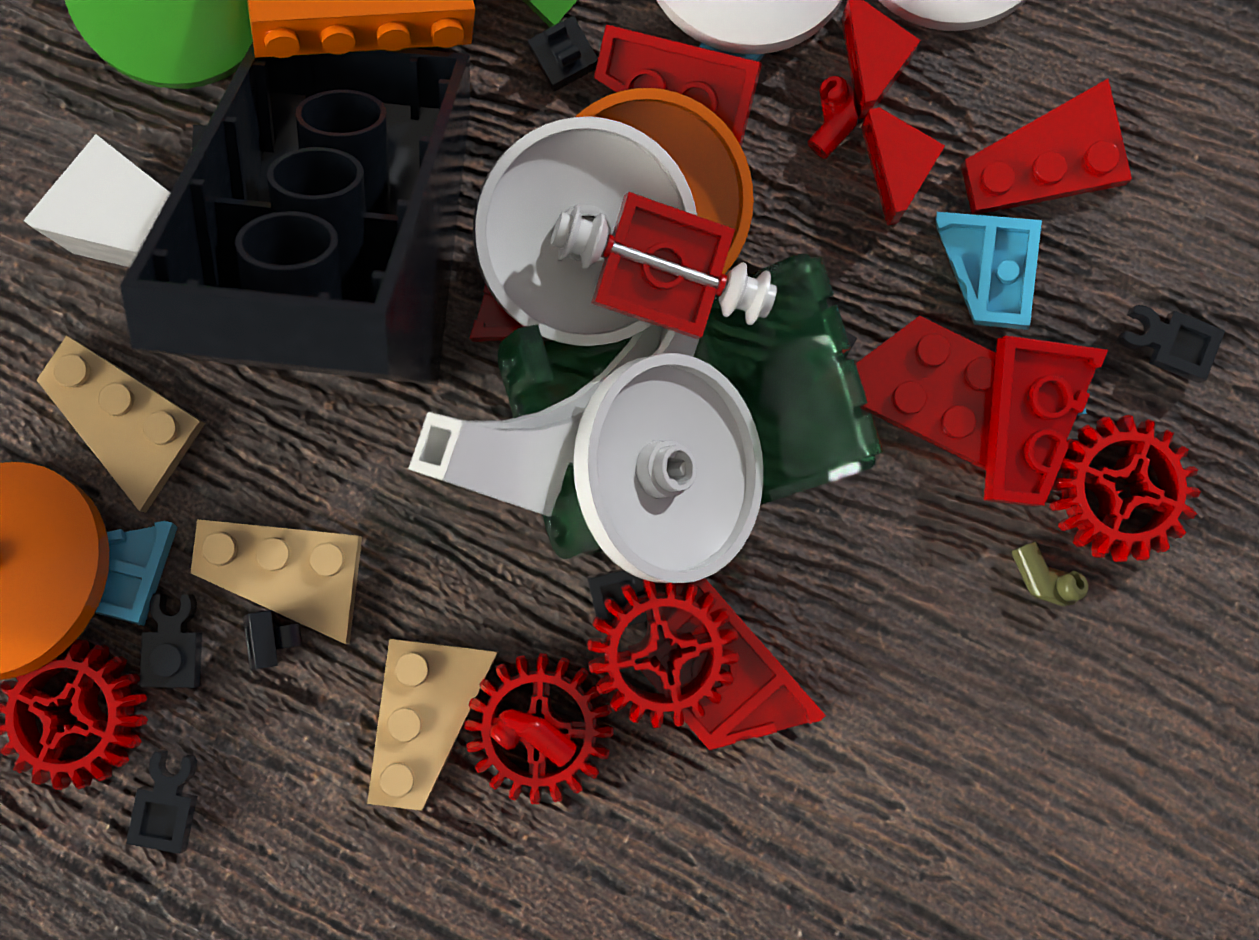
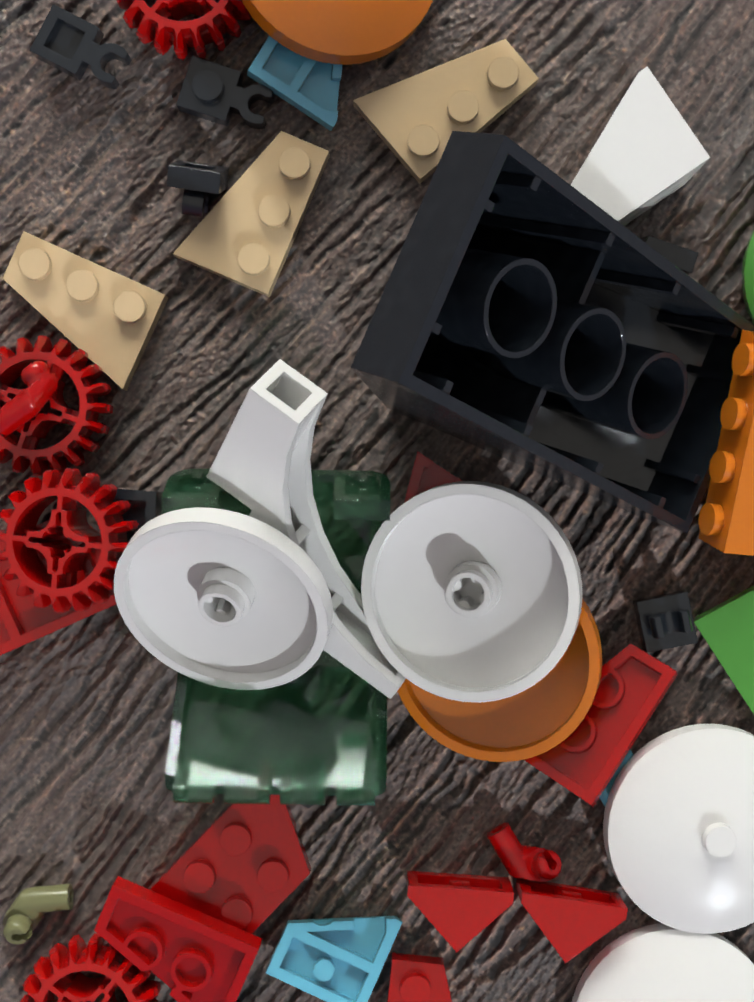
camera: 105 degrees right, 5 degrees up
red plate [551,192,776,339] -> none

